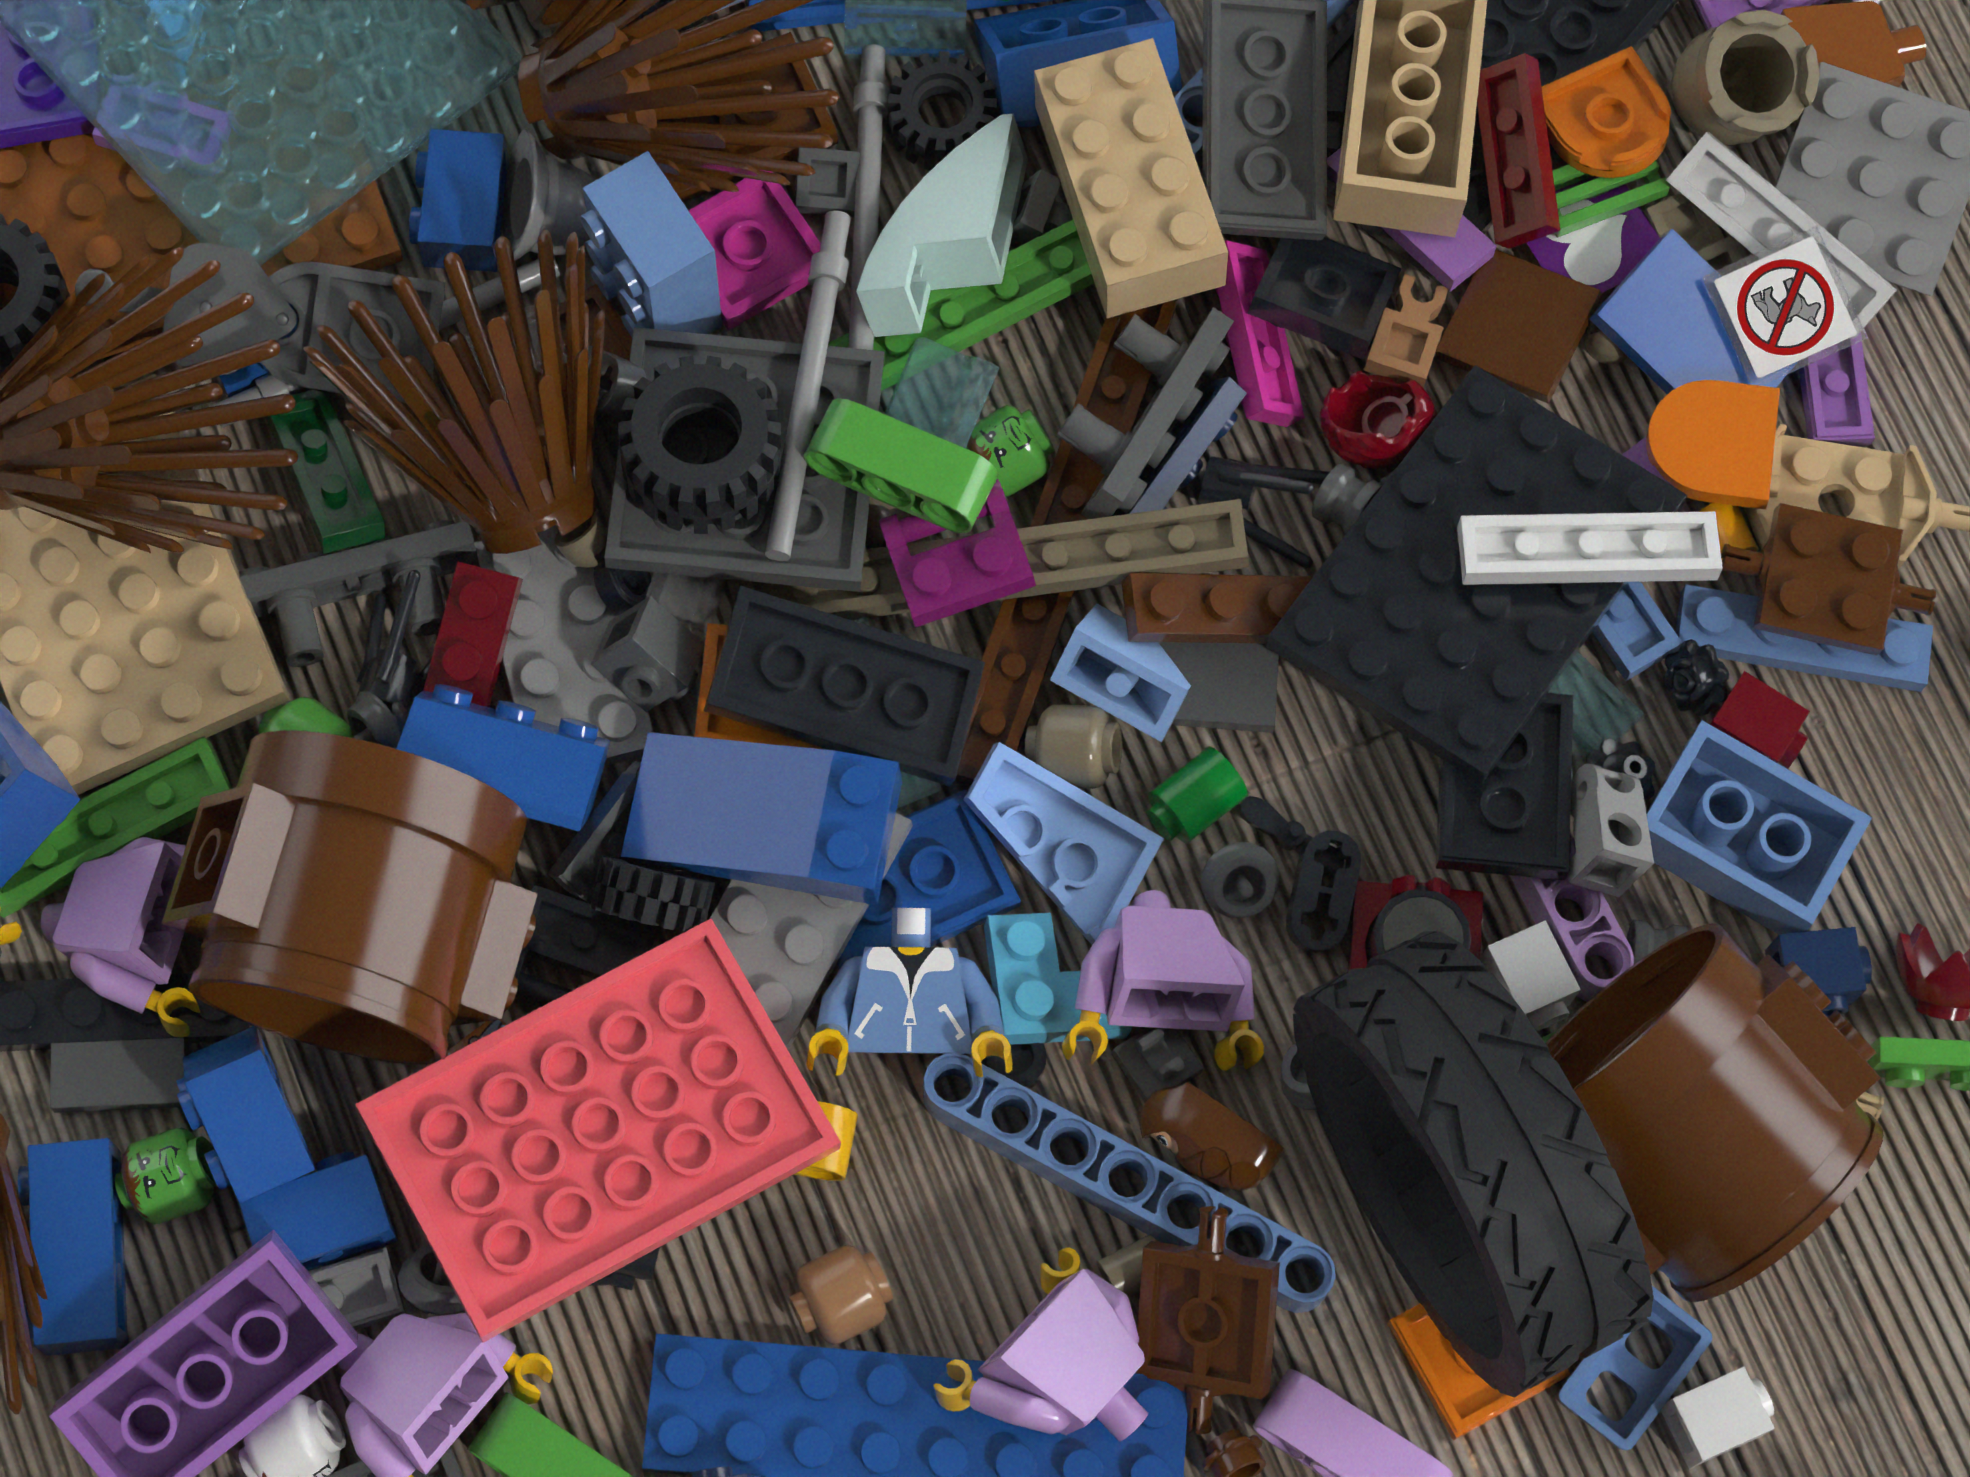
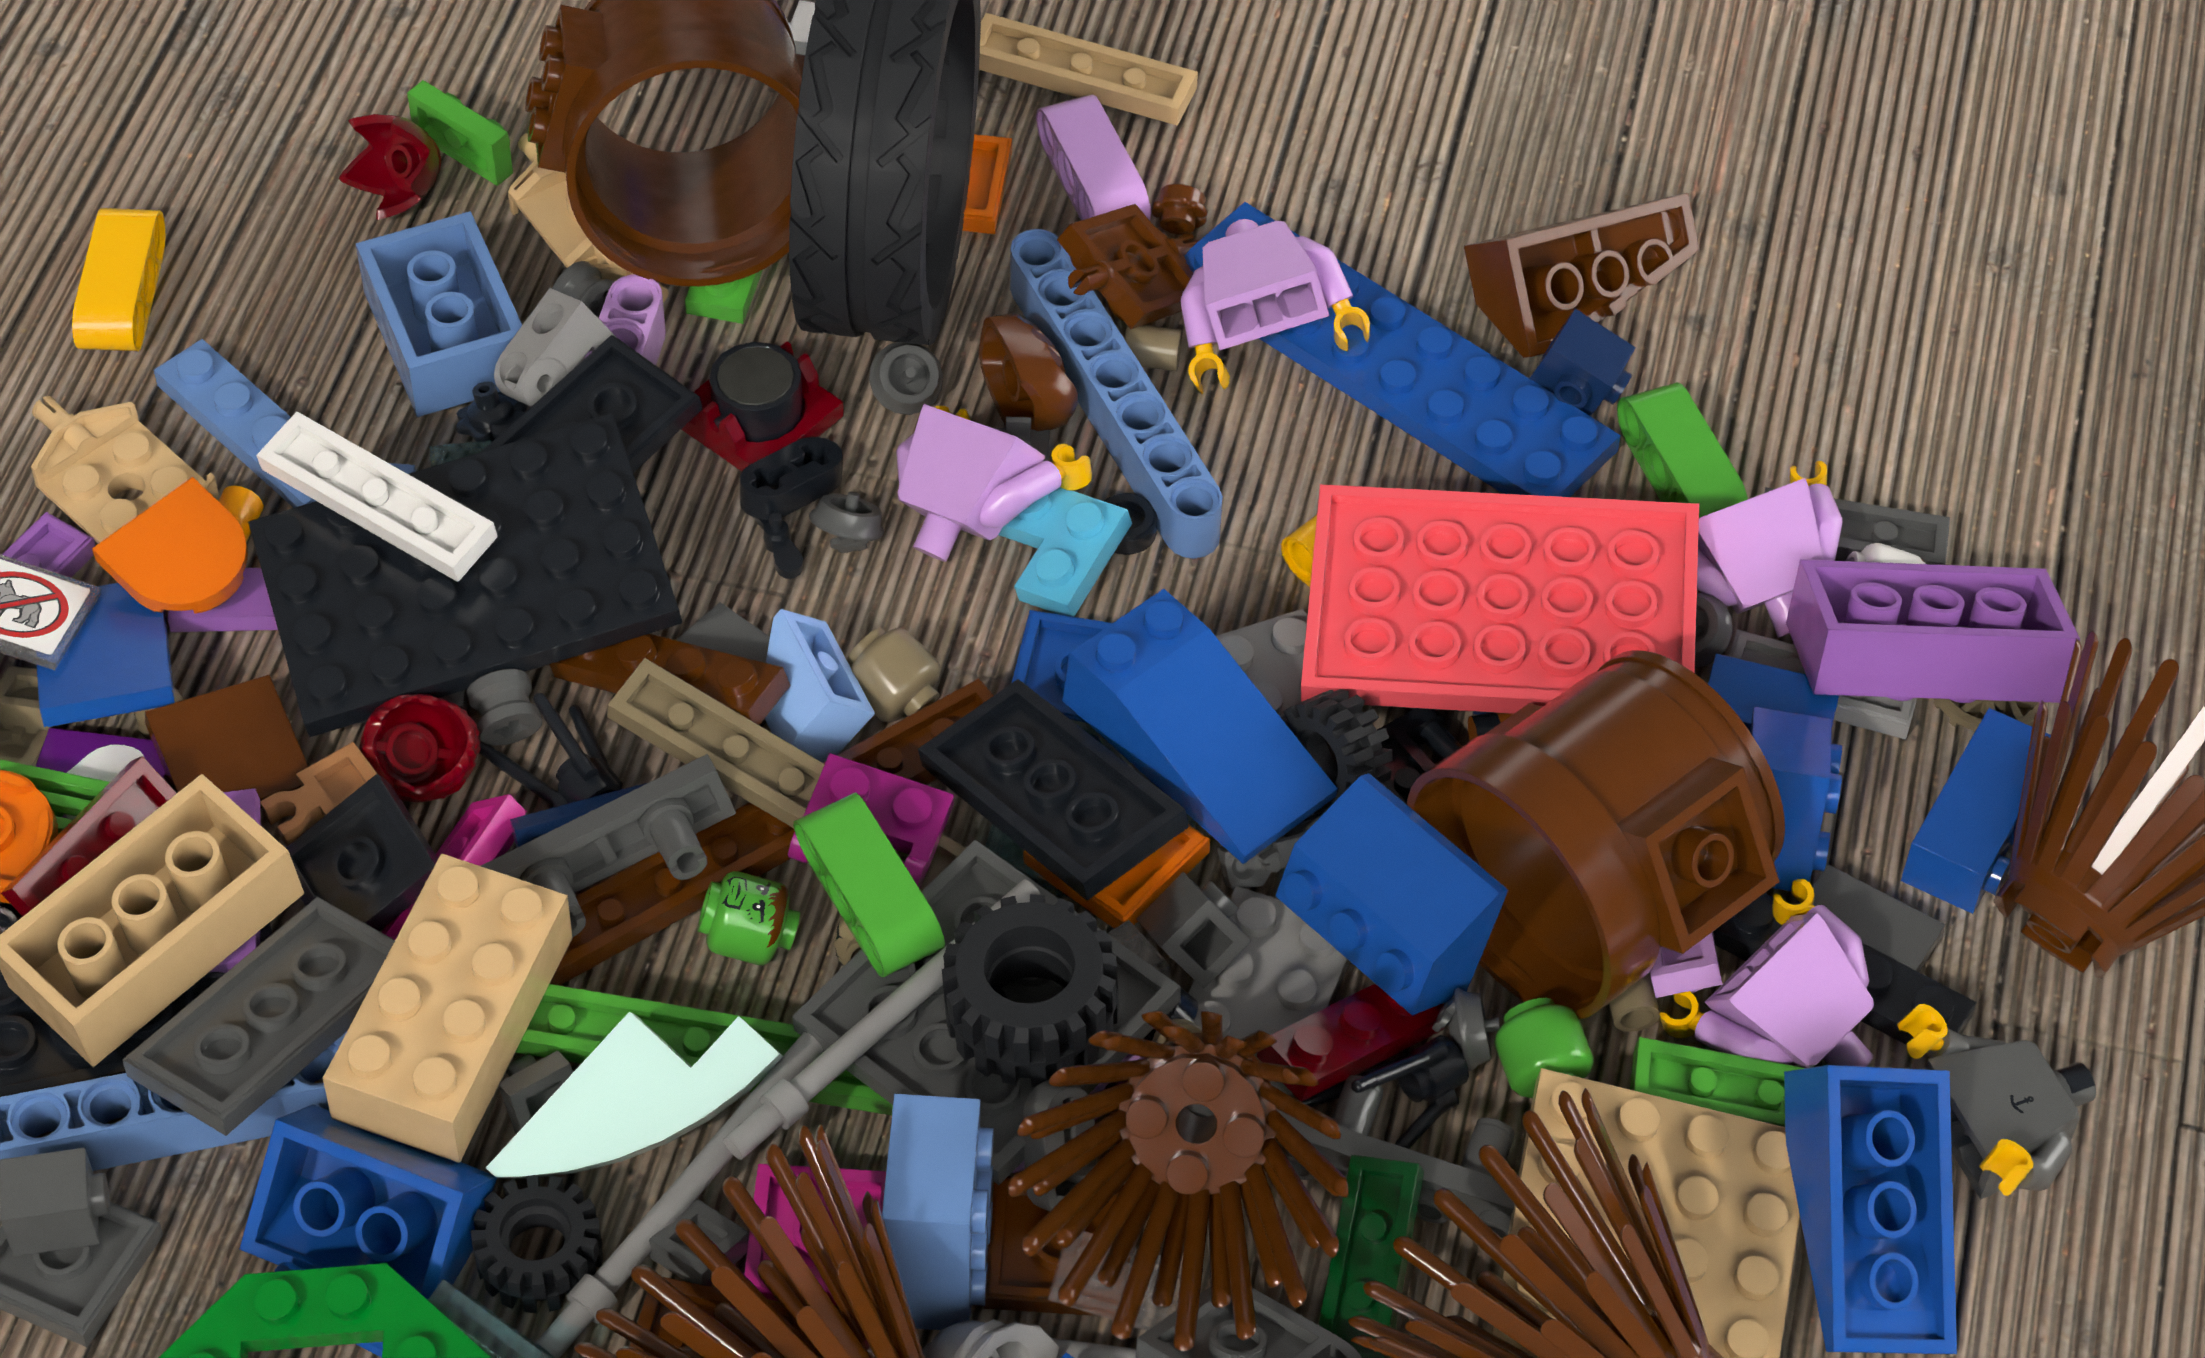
camera: 140 degrees left, 20 degrees down
bright green head [115,1128,217,1224] -> none
medium nougat head [789,1245,893,1345] -> none
medium blue torso [806,908,1013,1077] -> none
clear light blue panel [885,337,999,448] -> none
light blue wing [963,742,1164,945] -> none
green brick [1146,746,1248,844] -> none
white brick [1480,920,1581,1031] -> none
black plant [1663,639,1729,717] -> none
dark red brick [1710,671,1810,769] -> none
reddish brown plate [1721,503,1936,655] -> none
dark blue brick [1765,927,1872,1017] -> none

